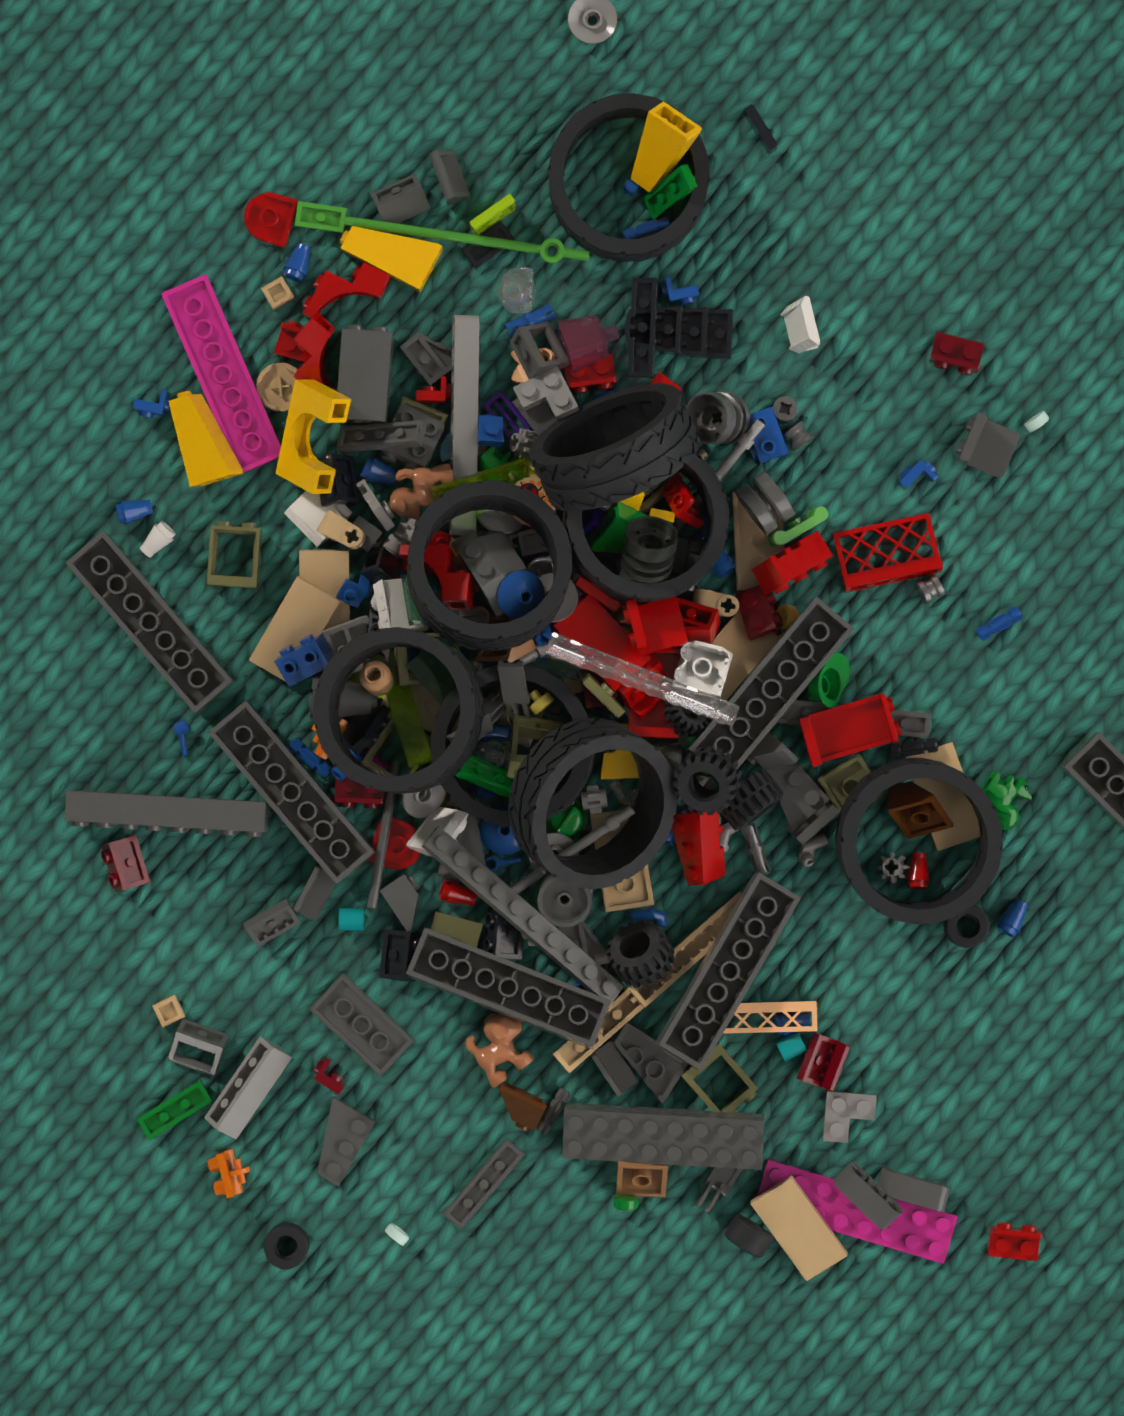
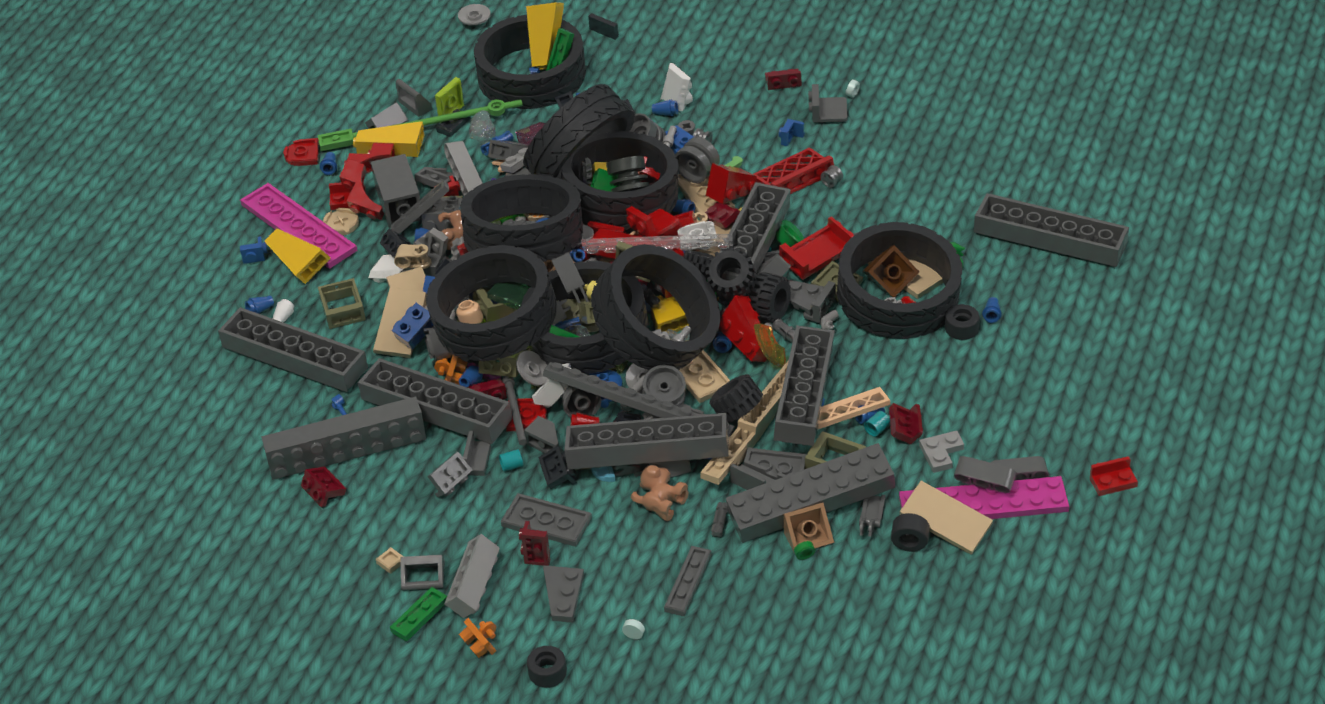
camera: 20 degrees left, 45 degrees down
tan tile [261,276,295,310] -> none
yellow arch [275,379,351,494] -> none
reddish brown slope [499,1081,547,1132] -> none
blue axle [976,607,1023,641] -> none
none -> blue cone [652,99,678,116]
none -> clear yellow tile [754,323,786,368]

